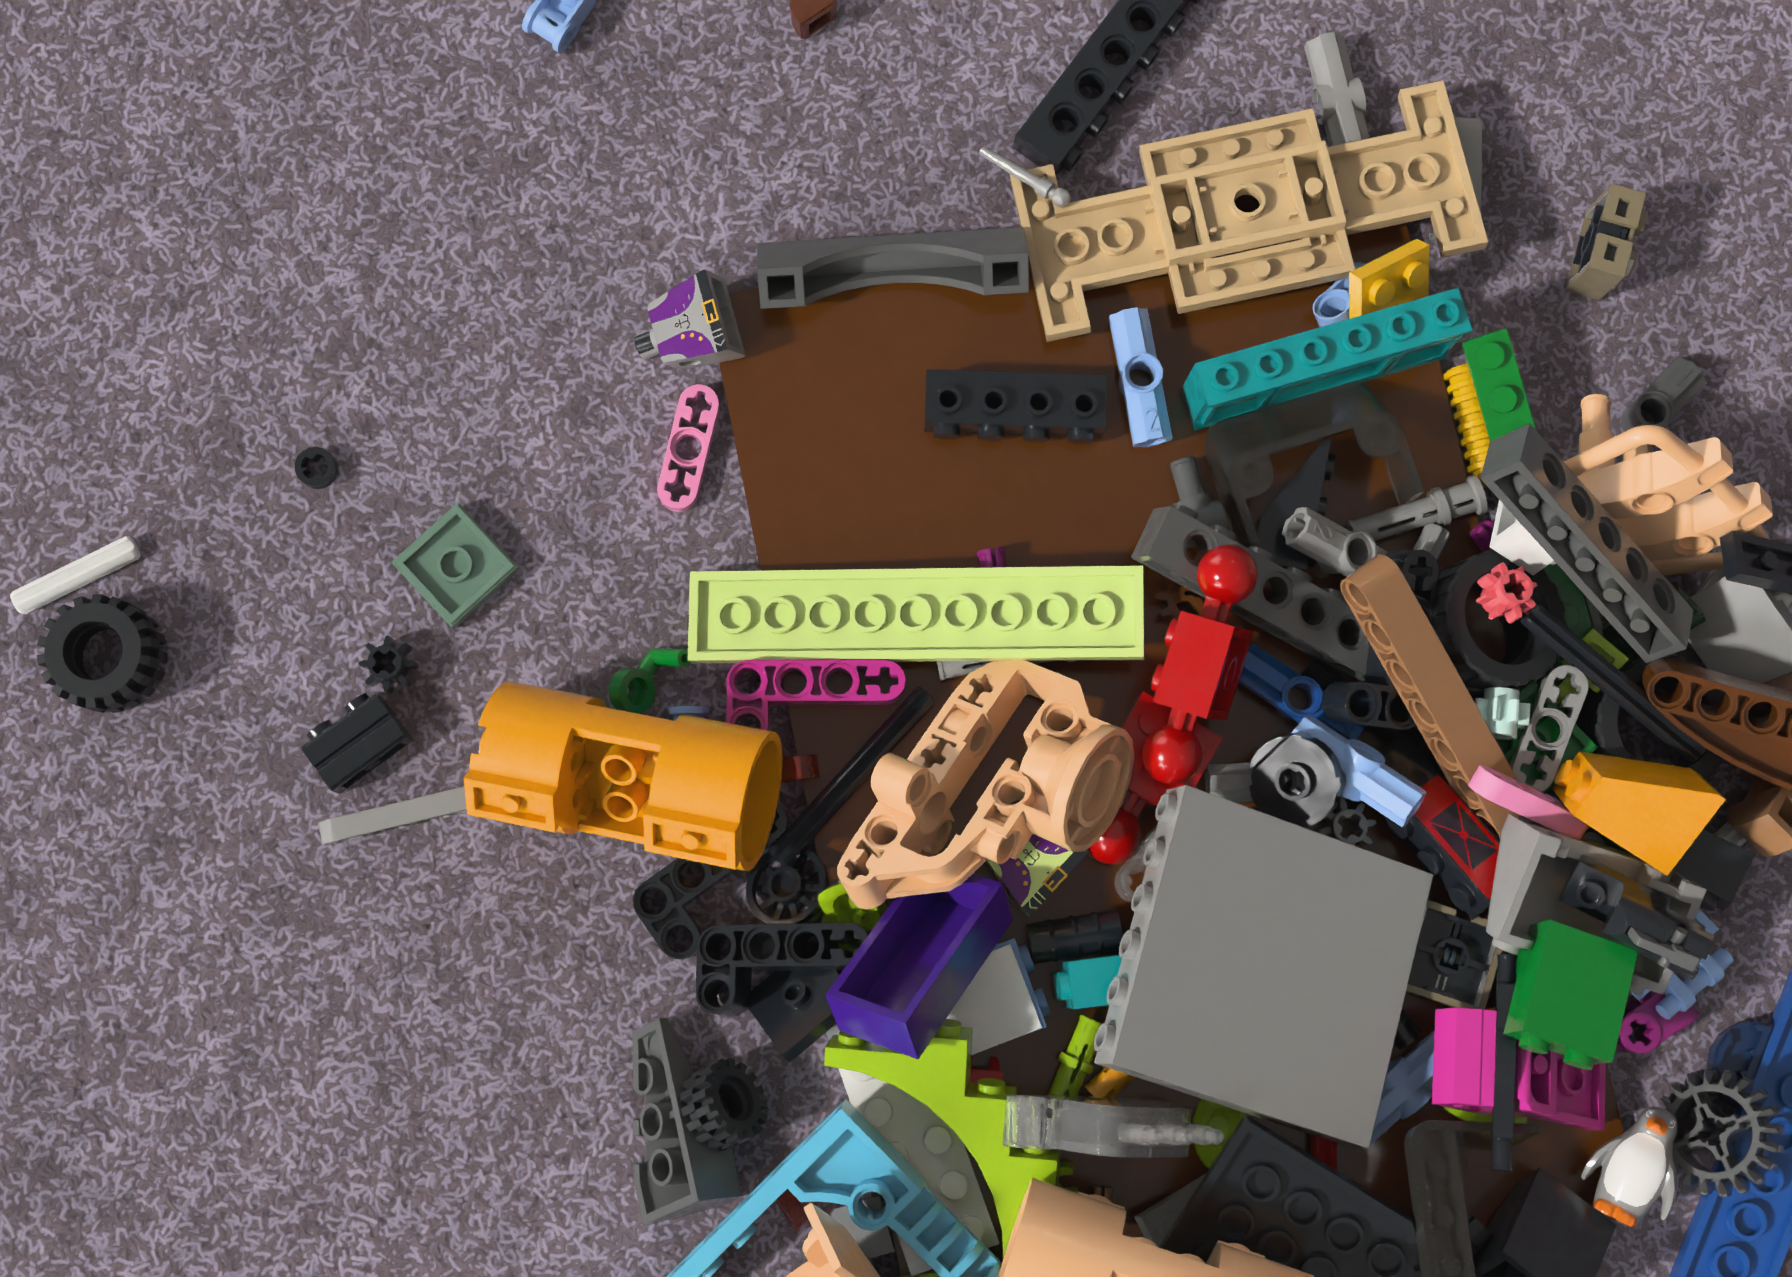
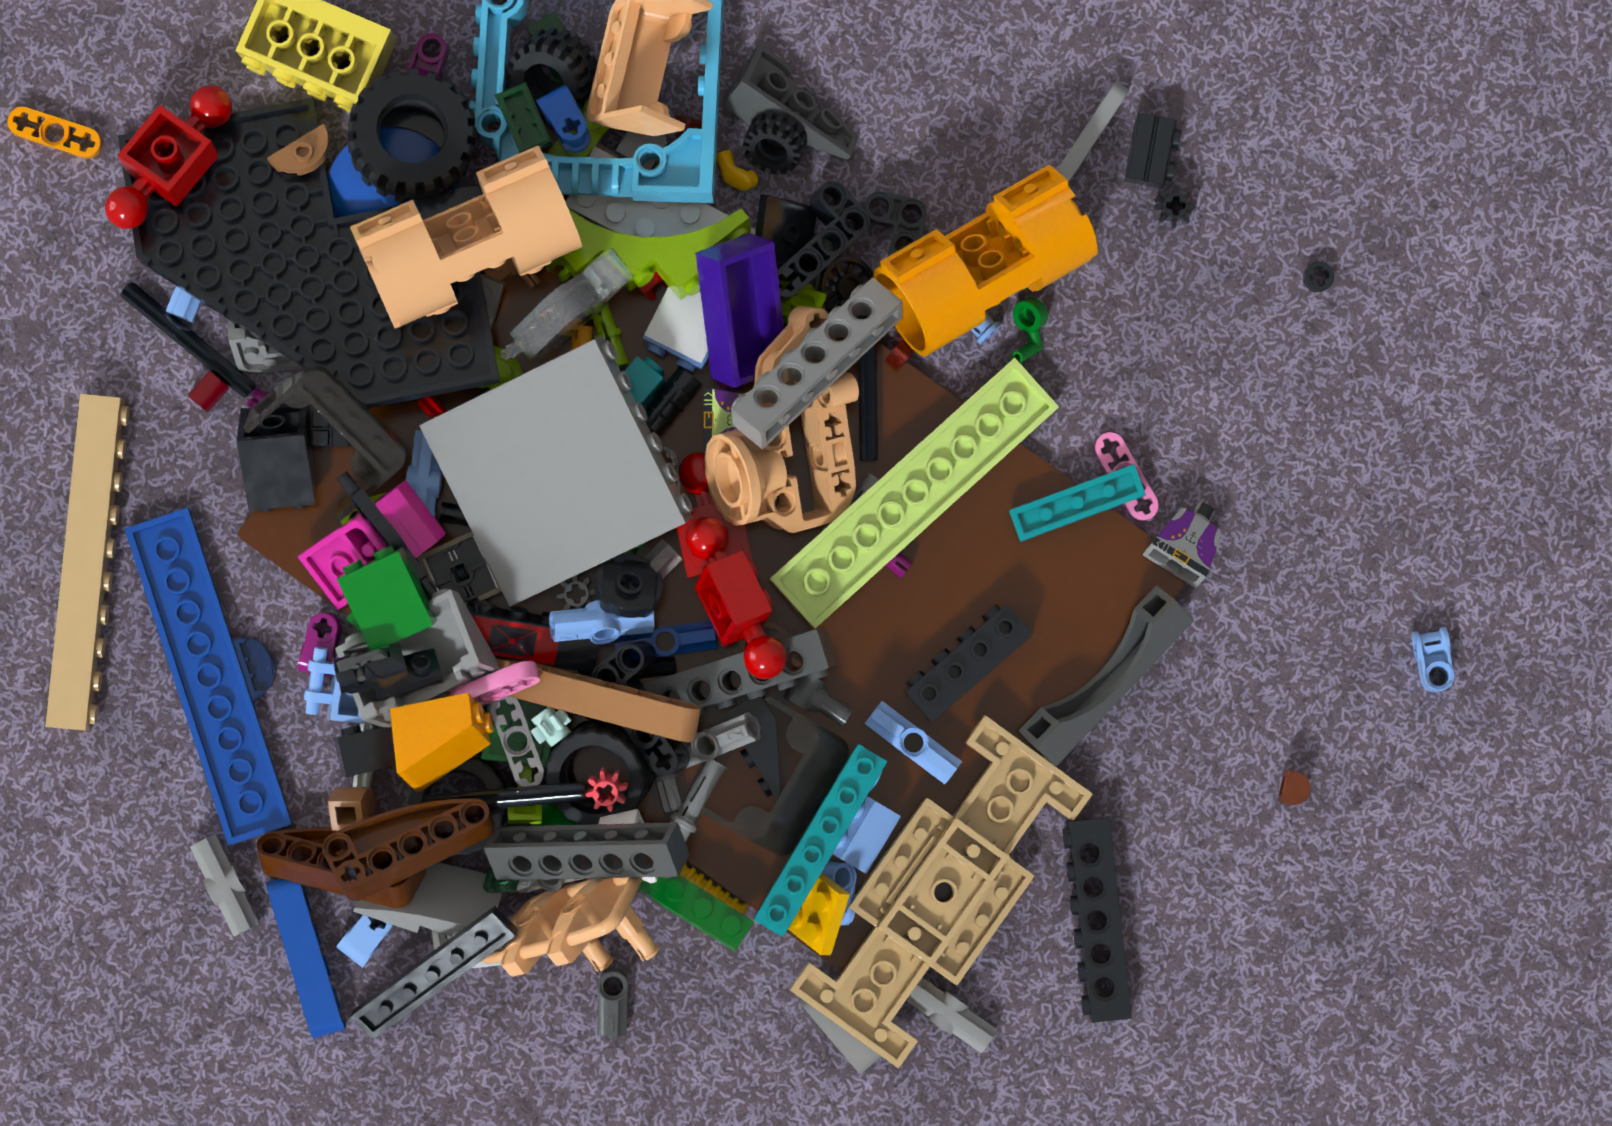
camera: 140 degrees right, 5 degrees up
white axle [10,536,141,614] -> none
black tyre [37,594,168,713] -> none
sand green plate [391,502,520,629] -> none
dark pink beam [726,660,906,731] -> none
light grey piece [979,146,1071,208] -> none
dark tan piece [1565,183,1648,300] -> none
animal [1581,1107,1677,1228] -> none
dark grey gear [1660,1068,1785,1197] -> none
none -> yellow arm [716,150,758,191]
none -> light grey brick [731,277,903,449]
none -> light blue brick [833,796,901,874]
none -> teal plate [1009,464,1146,542]

